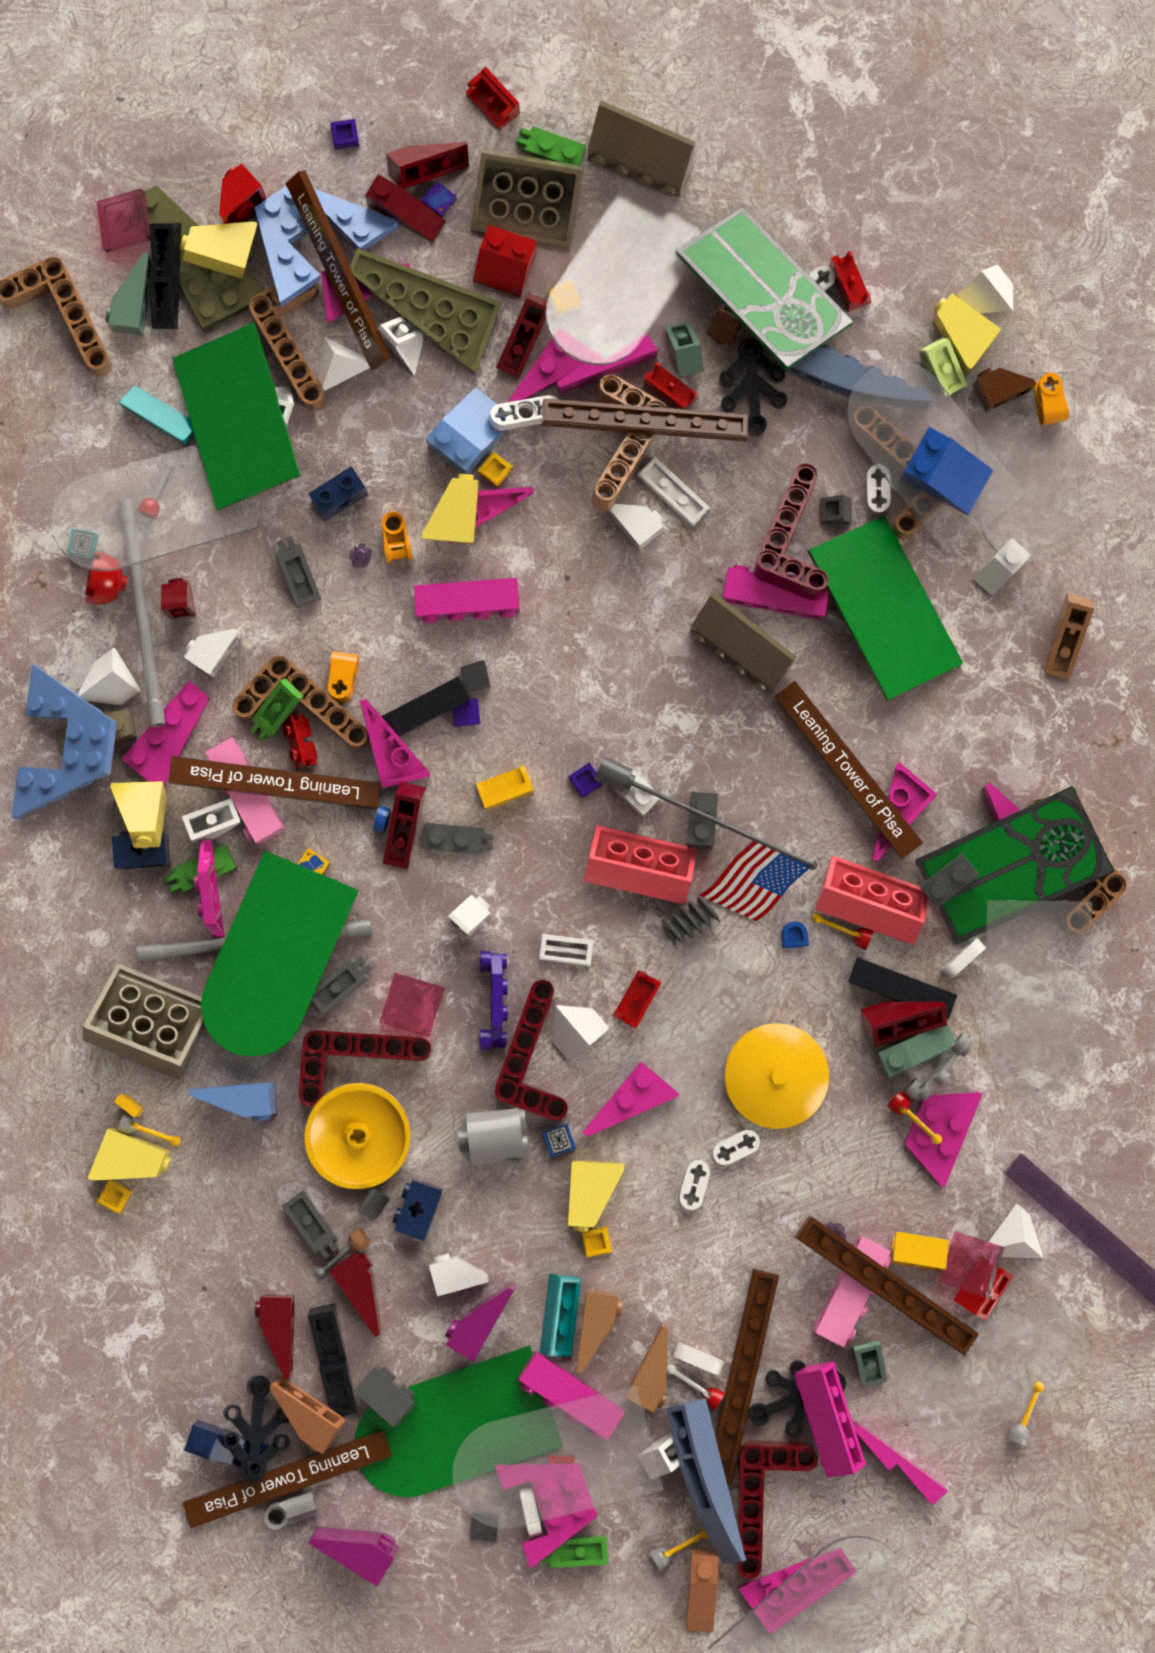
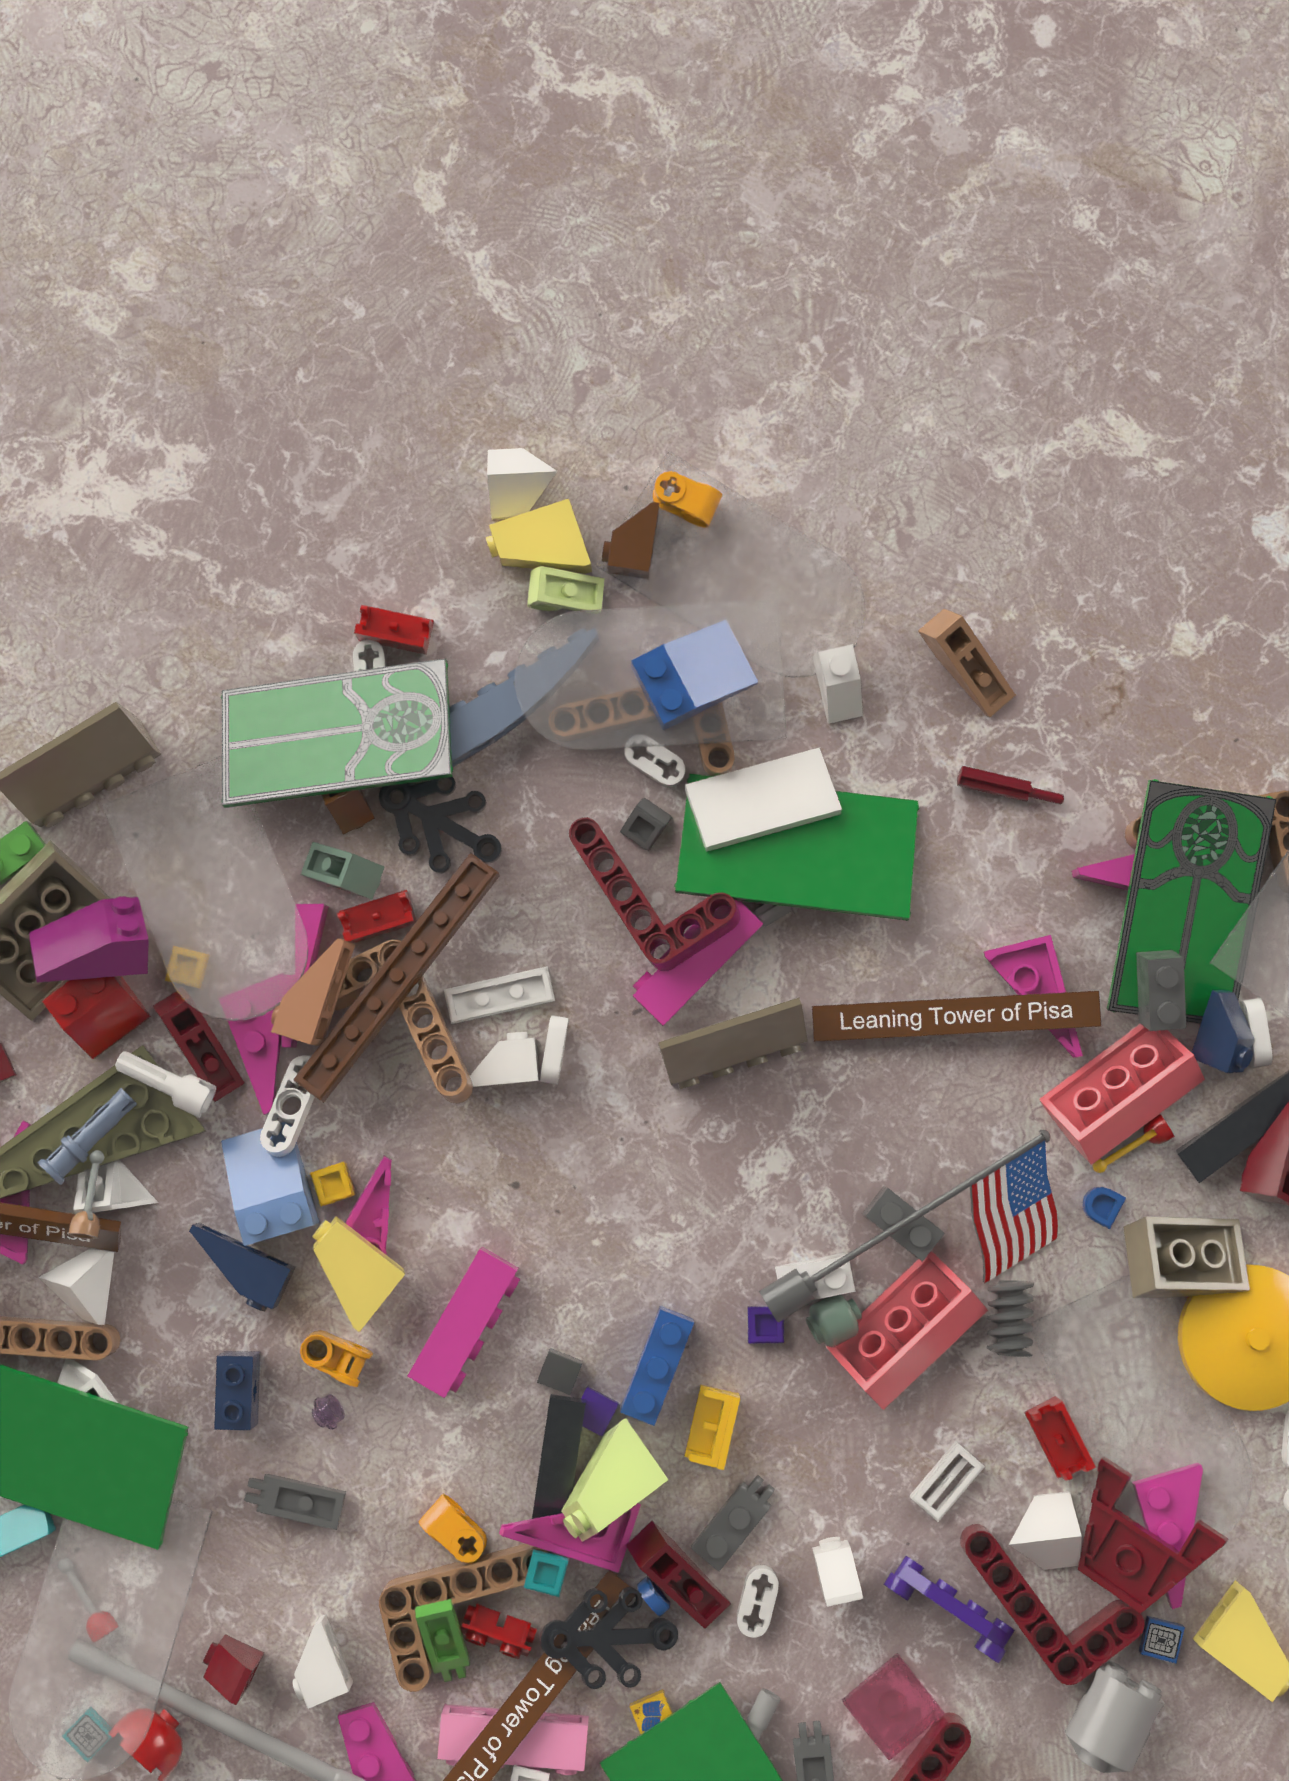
camera: 55 degrees left, 0 degrees up
none -> magenta slope [29,896,149,983]
none -> sand blue pin [38,1088,137,1185]
none -> hinge [68,1150,104,1239]
none -> white piece [115,1051,216,1118]
none -> dark blue slope [189,1223,296,1312]
none -> nougat slope [271,938,355,1047]
none -> teal tile [524,1549,569,1597]
none -> white beam [540,1015,569,1085]
none -> black plant [540,1587,678,1689]
none -> yellowish green slope [562,1418,668,1542]
none -> blue brick [620,1306,694,1426]
none -> white tile [685,748,842,852]
none -> white beam [737,1565,779,1638]
none -> sand green head [806,1295,862,1347]
none -> dark red axle [957,766,1064,805]
none -> dark red wing [1078,1456,1229,1613]
none -> dark tan slope [1123,1216,1250,1298]
none -> dark blue slope [1192,990,1254,1073]

